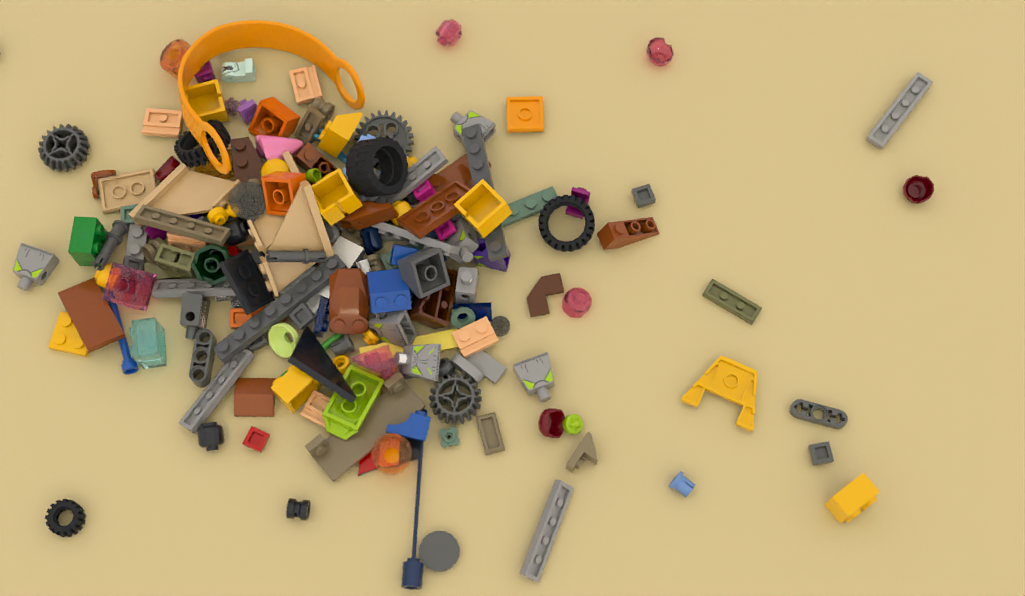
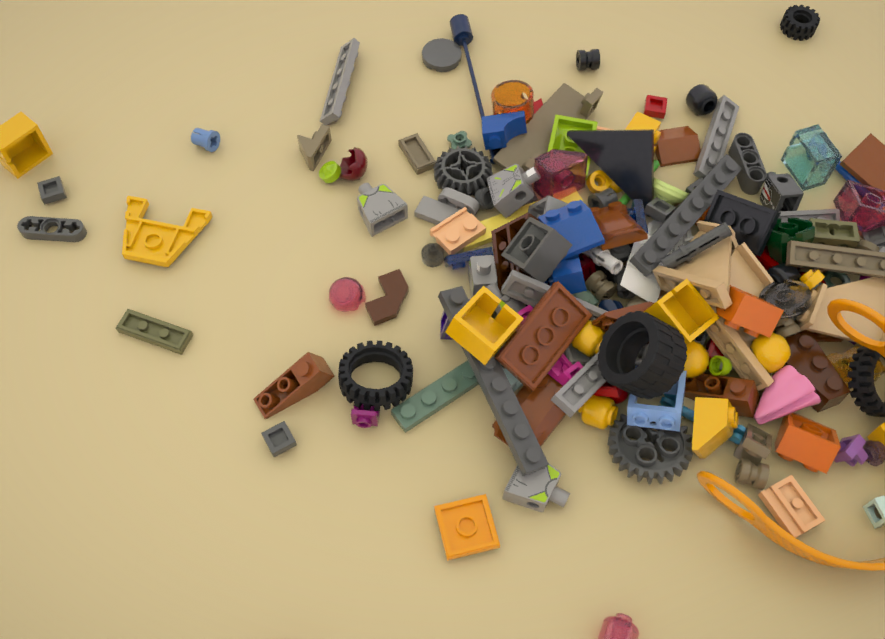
camera: 165 degrees right, 10 degrees down
sand green piece [451,307,475,329] -> none

